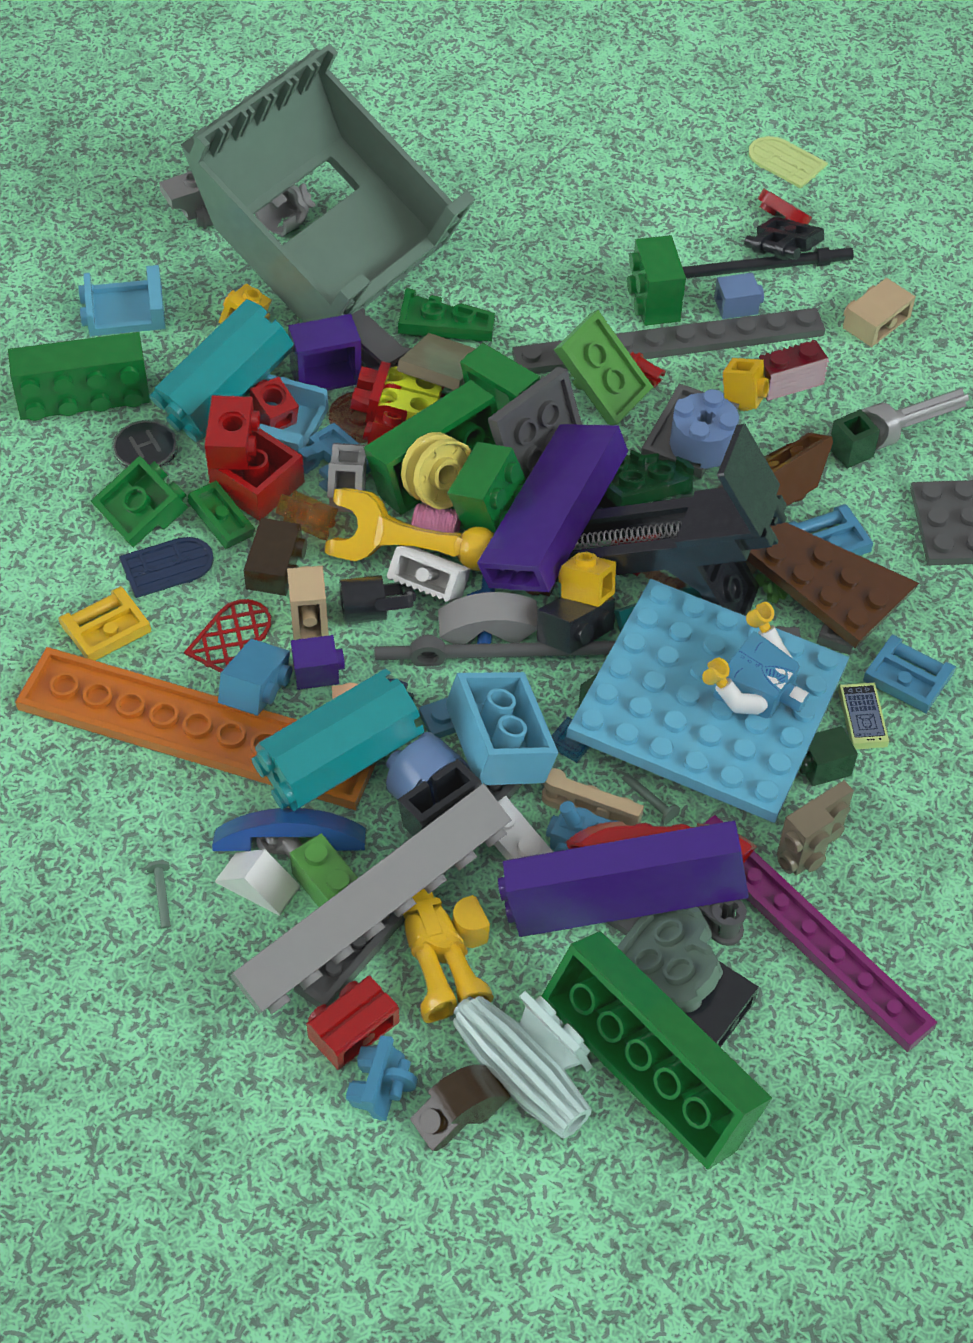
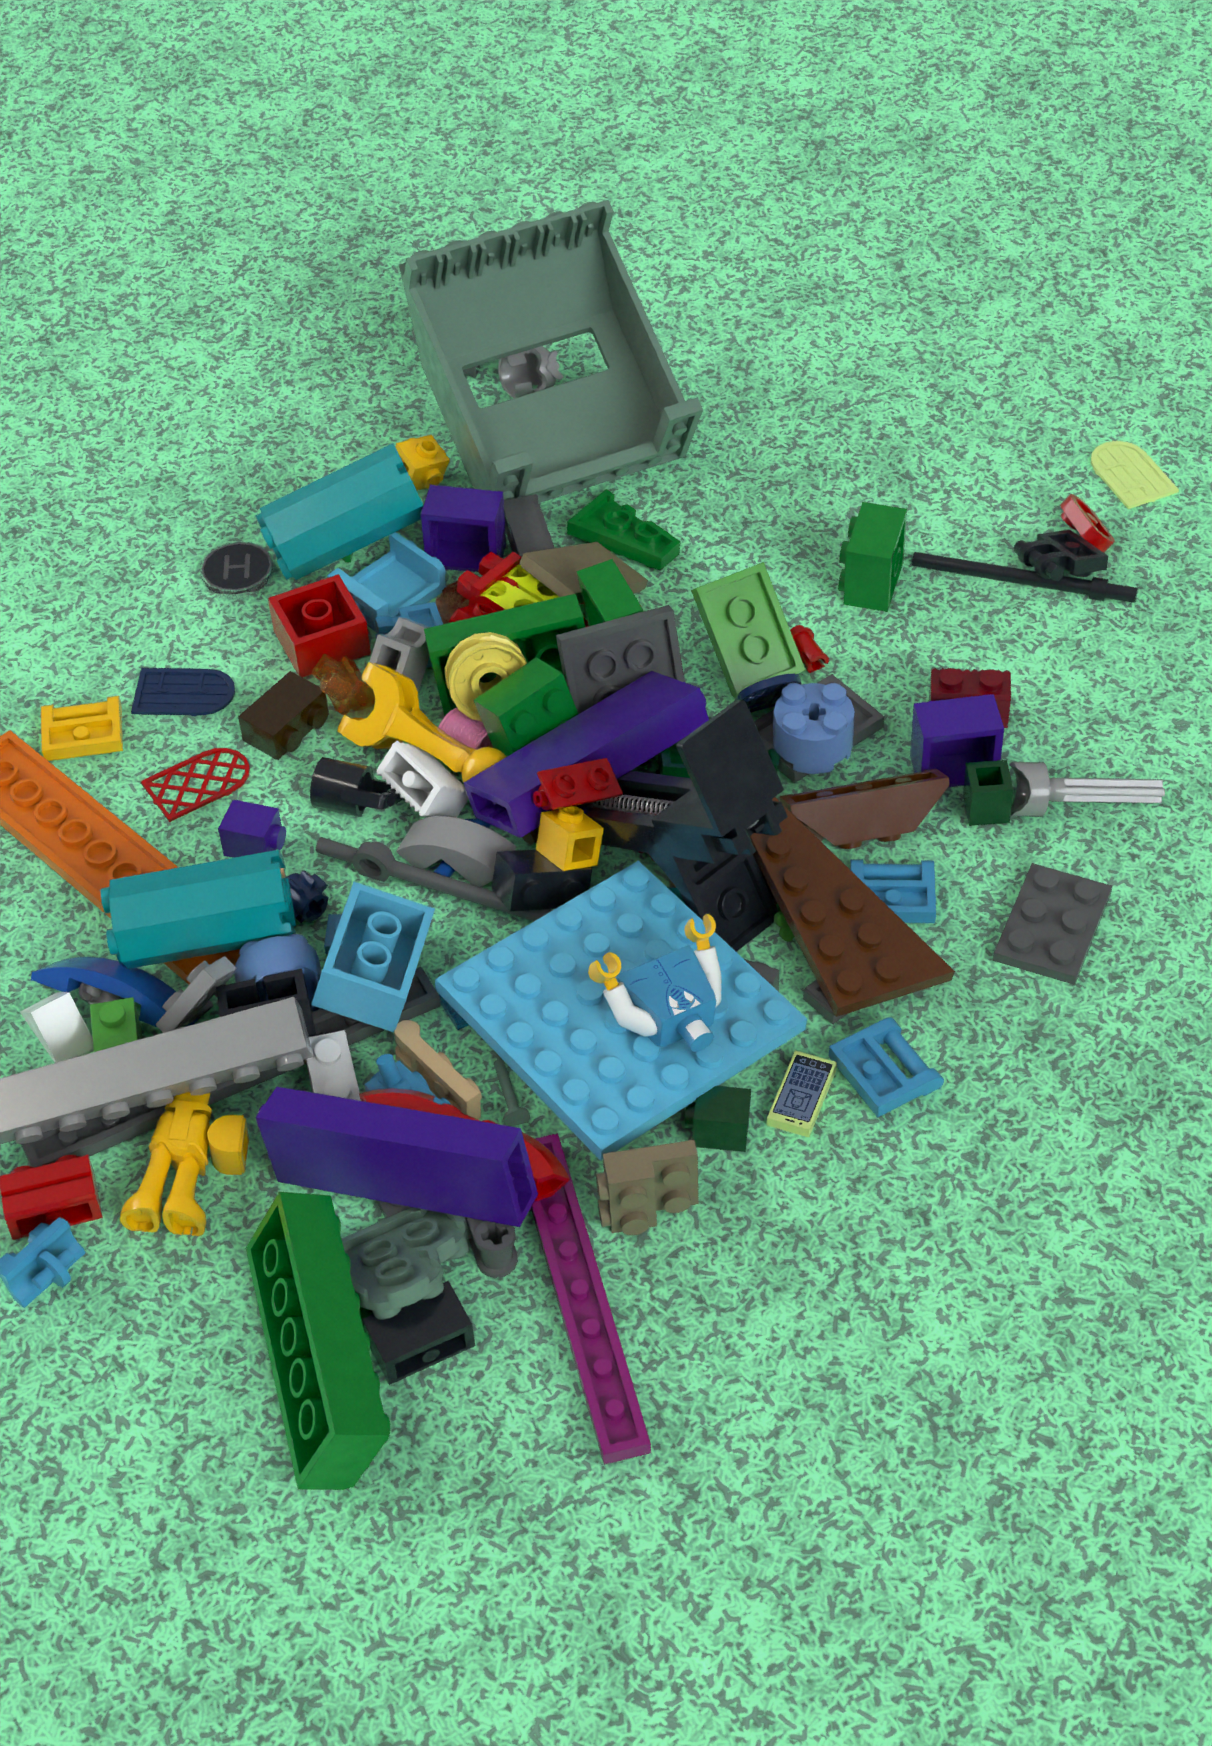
camera: 30 degrees right, 5 degrees down
green brick [8,332,151,421] -> none
medium azure panel [78,265,166,336] -> none
green plate [91,456,189,548] -> none
green plate [187,480,255,549] -> none
red brick [205,395,260,470] -> none
dark azure brick [218,639,292,716] -> none
red brick [250,376,299,430] -> none
tan brick [287,565,329,640] -> none
brick [410,1065,511,1151] -> none
light aqua plate [453,991,593,1139] -> none
dark grey plate [512,308,825,374] -> none
medium blue brick [714,273,764,319] -> none
yellow brick [723,358,769,411] -> none
tan brick [843,277,916,347] -> none
none -> light grey wing [156,956,237,1033]
none -> red hinge [533,758,623,810]
none -> dark blue window [734,673,801,713]
none -> dark purple piece [910,694,1004,787]

